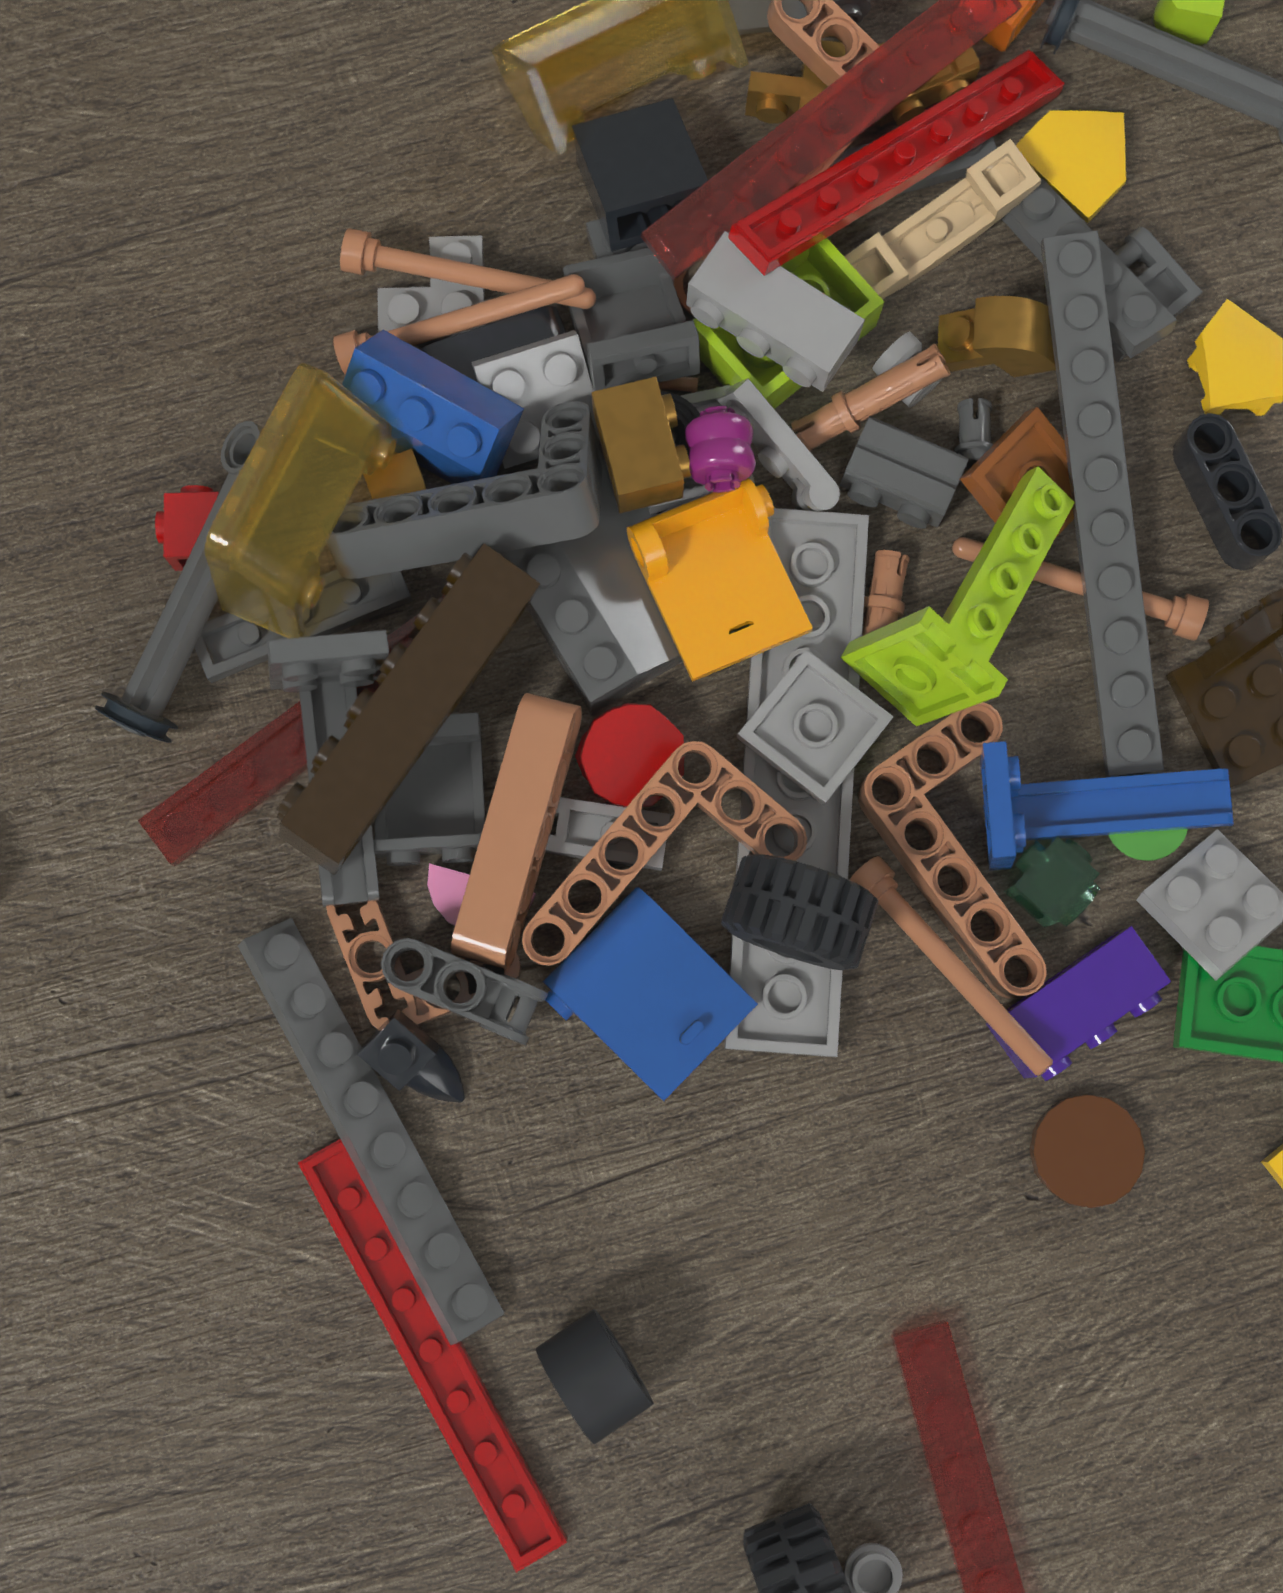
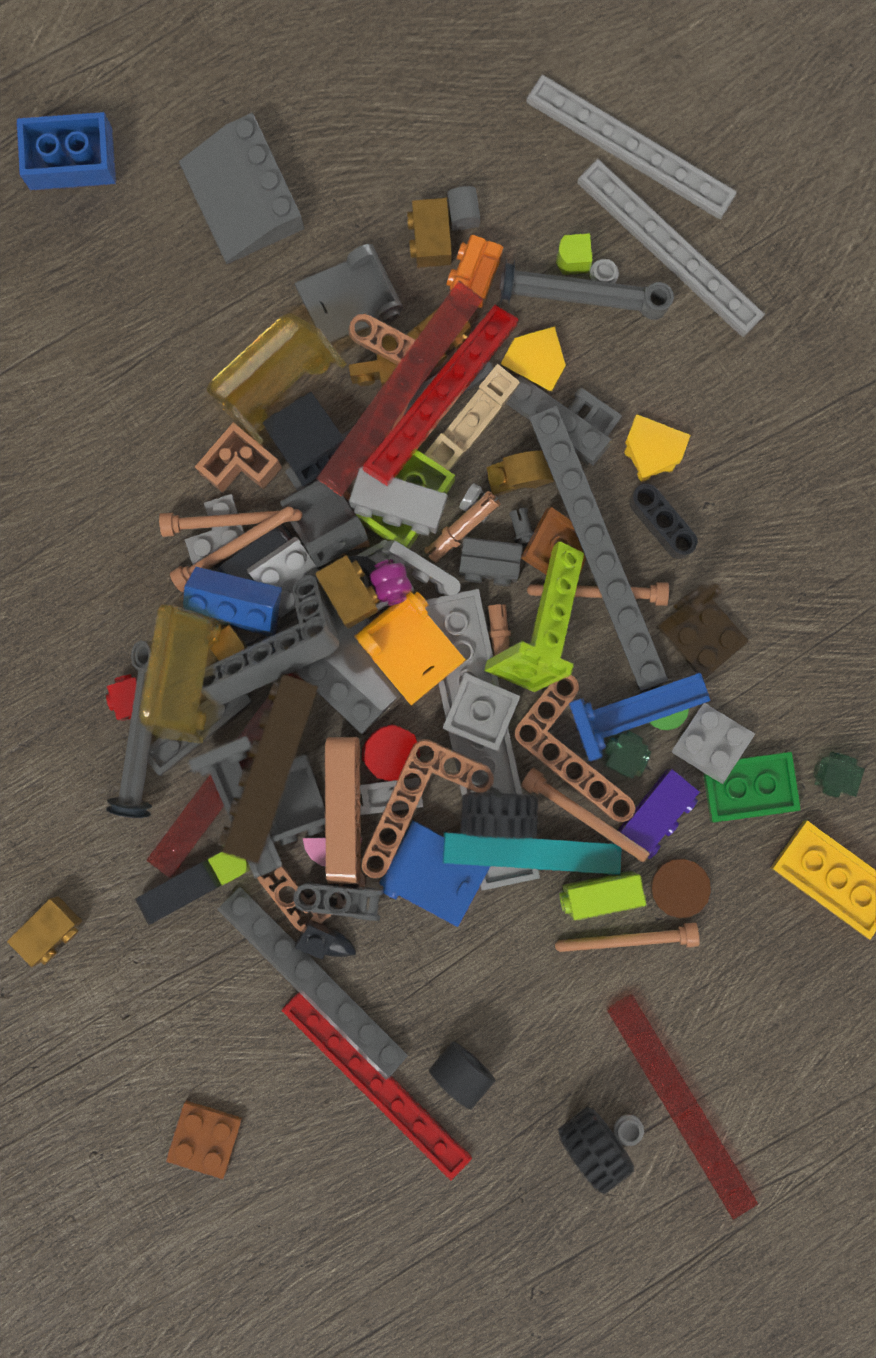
camera: 10 degrees left, 5 degrees up
none -> black beam [135,858,221,925]
none -> dark orange plate [166,1100,243,1179]
none -> nougat brick [195,422,282,493]
none -> lime piece [208,852,250,885]
none -> teal tile [442,833,622,875]
none -> nougat piece [555,922,699,952]
none -> lime brick [559,871,646,920]
none -> light grey plate [590,259,619,283]

